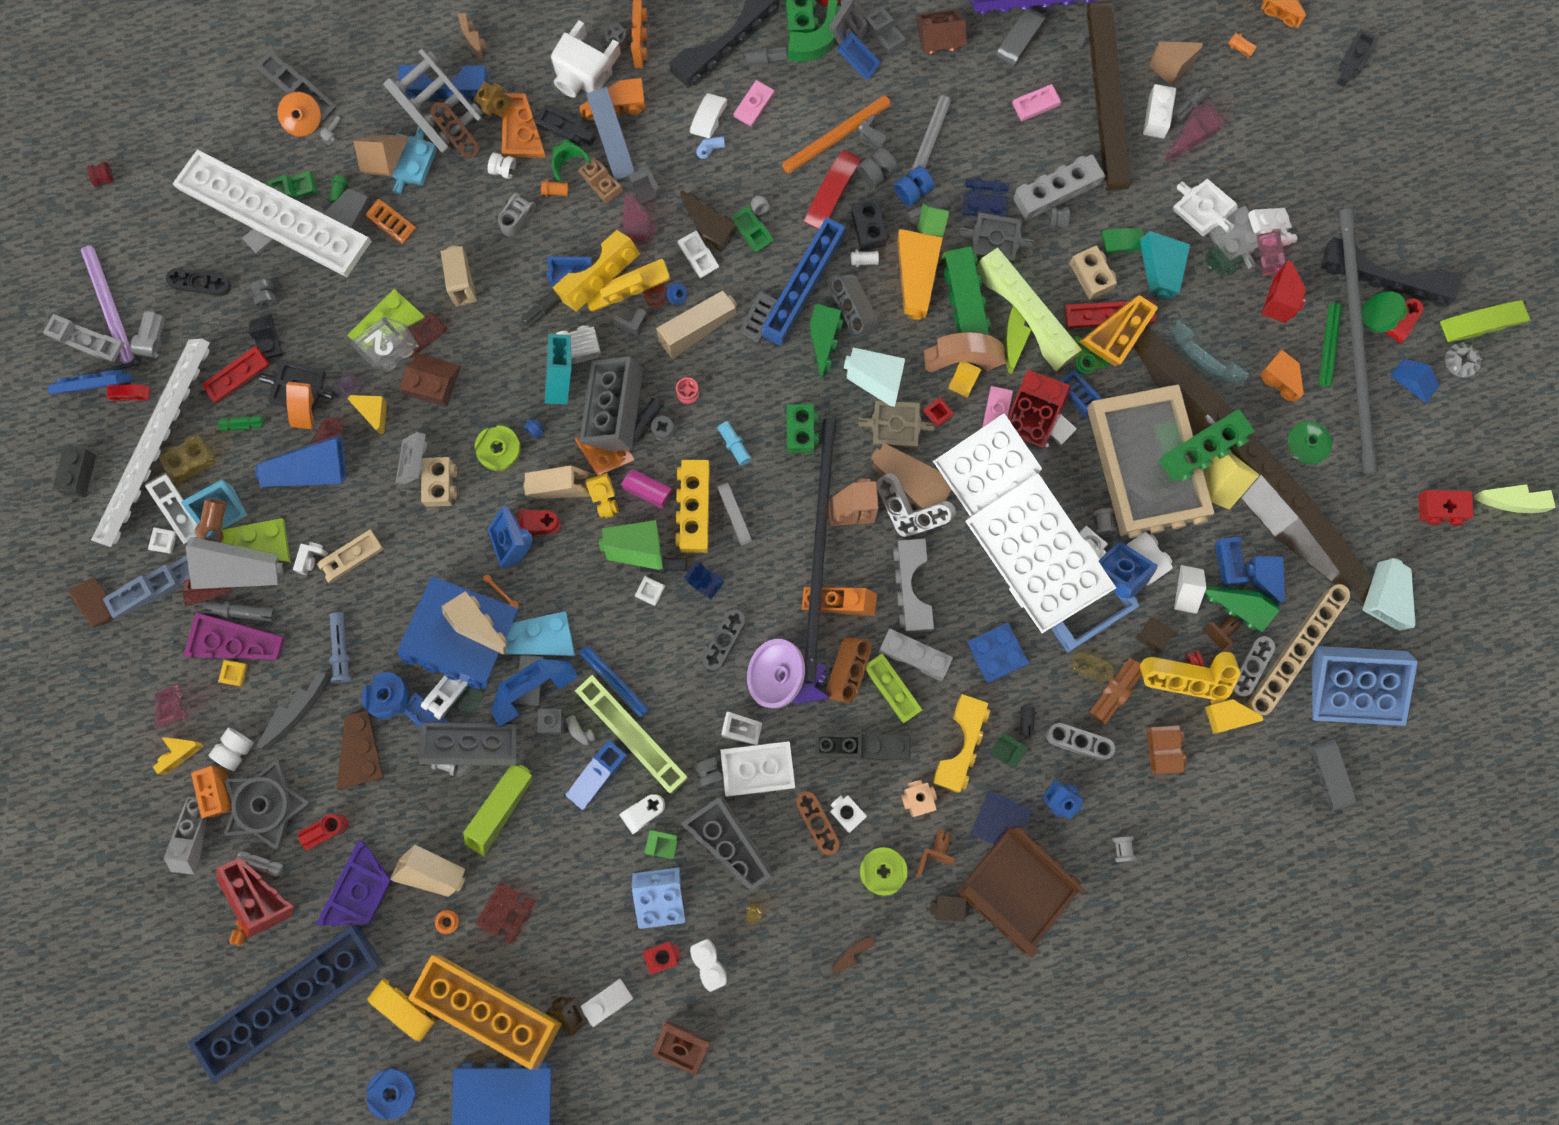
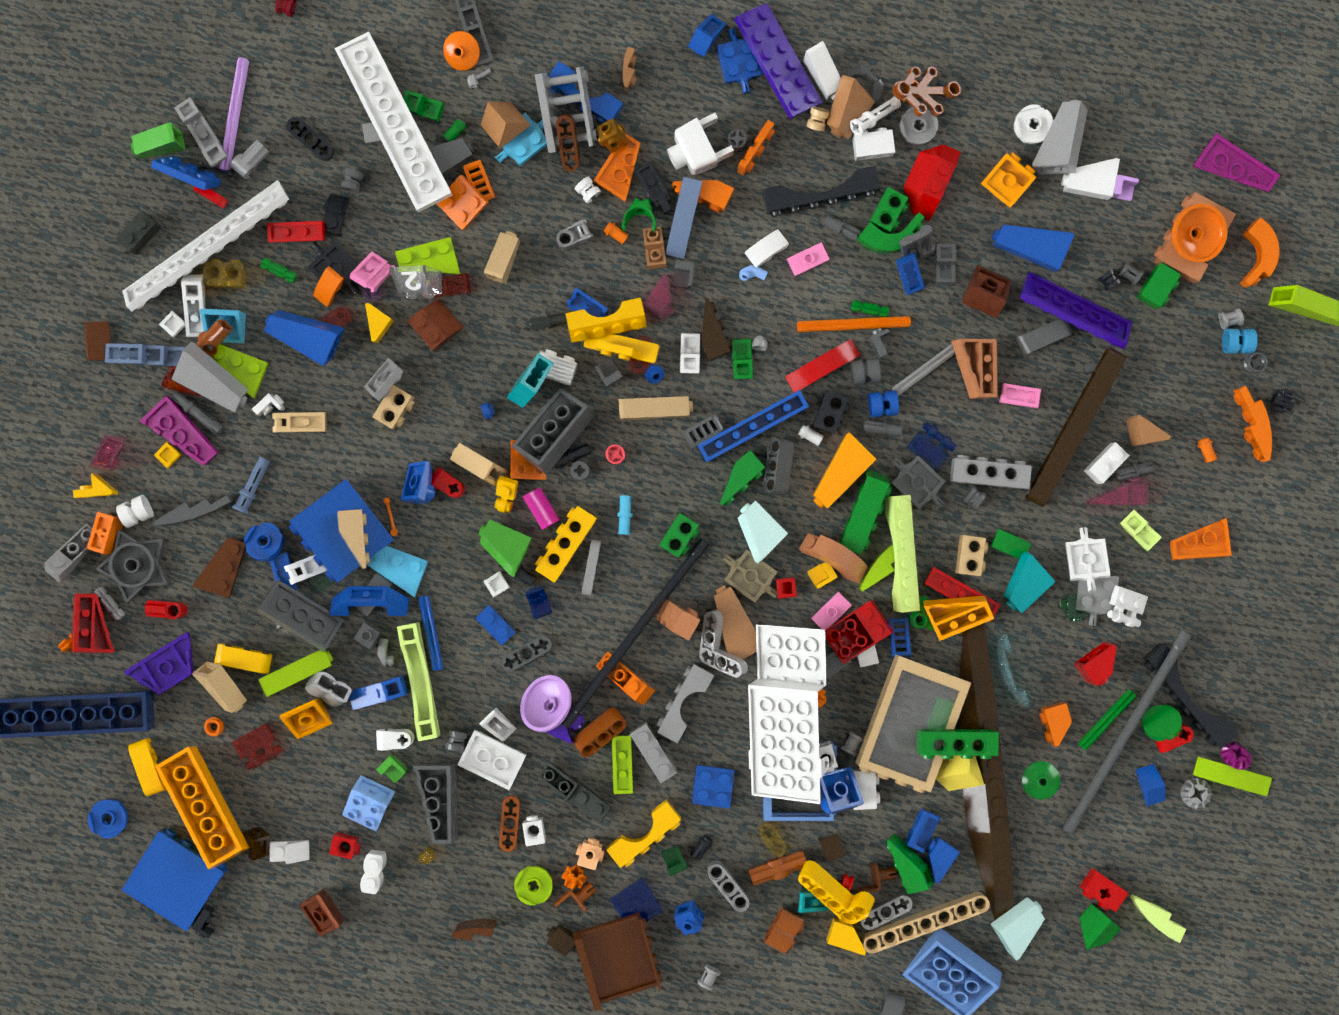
camera: 30 degrees right, 10 degrees up
lime plate [475,425,521,471] -> none
bright green panel [917,204,949,237] -> none
white slope [1174,565,1206,614] -> none
clear pink slope [1256,230,1285,276] -> none
black hinge [1336,29,1379,87] -> none
none -> bright green slope [131,123,186,159]
none -> yellow beam [214,643,273,674]
none -> light orange slope [280,697,332,740]
none -> light grey brick [305,672,352,707]
none -> bright pink plate [350,252,395,292]
none -> orange plate [437,175,489,230]
none -> blue plate [475,605,516,645]
none -> orange gear [561,865,587,890]
none -> teal slope [798,887,830,913]
none -> green axle [851,300,889,317]
none -> nougat wedge [951,339,997,399]
none -> green slope [1079,903,1121,950]
none -> yellowish green slope [1120,510,1162,552]
none -> orange wing [1170,518,1232,561]
none -> magenta gear [1221,742,1252,770]

